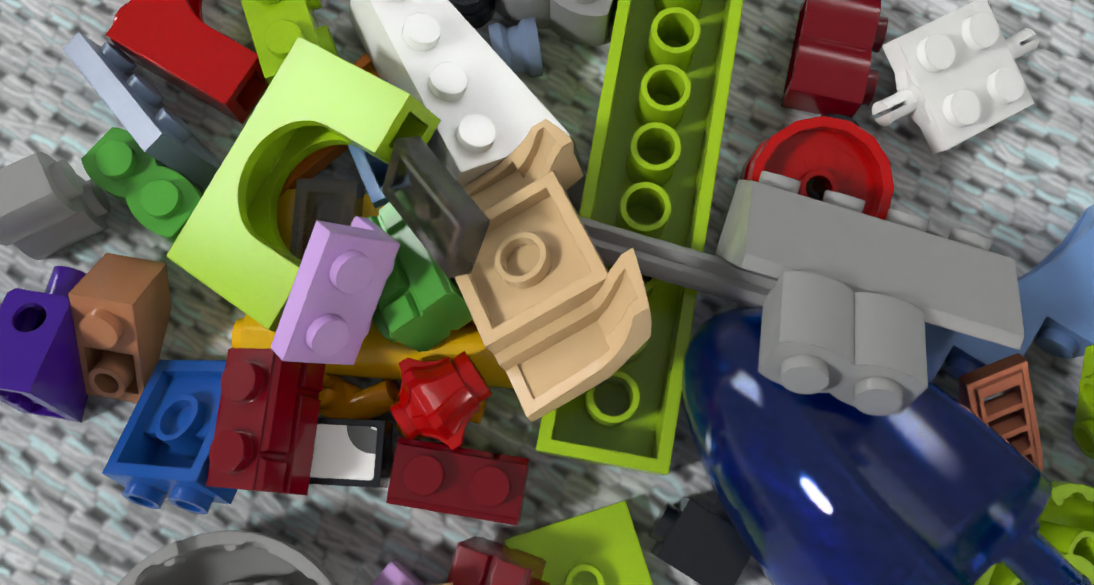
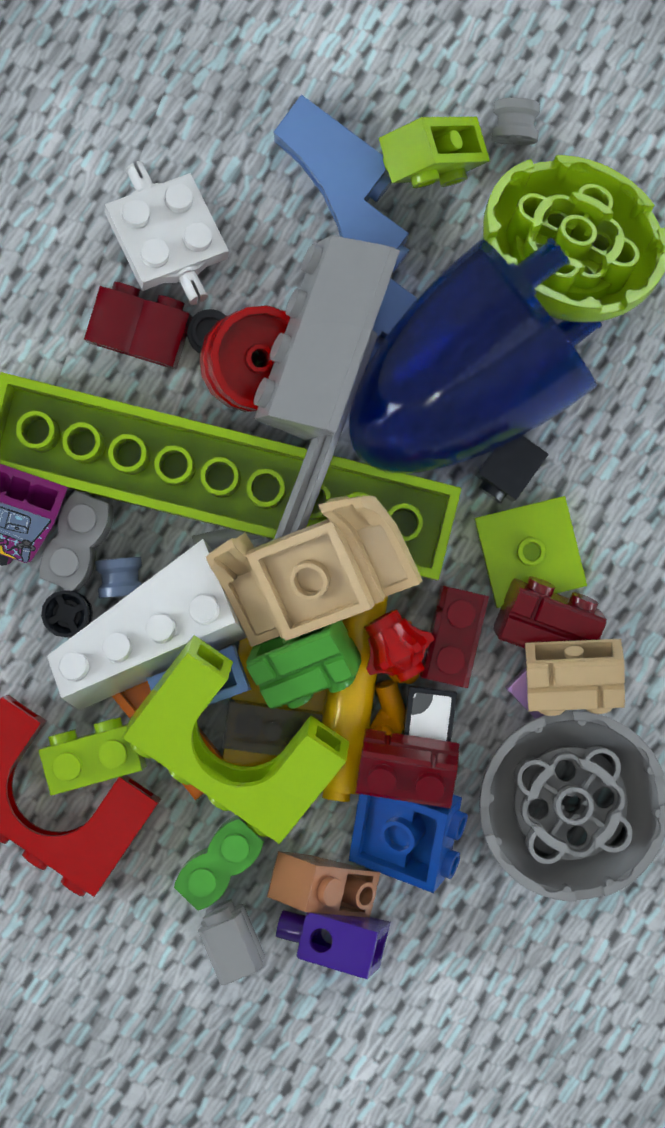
camera: 90 degrees left, 10 degrees up
sand blue wing [63,31,222,189] -> none
lavender bracket [270,216,400,365] -> none
clear smoke plate [381,136,490,278] -> none
light grey brick [758,271,928,416] -> none
copper slope [959,353,1043,496] -> none

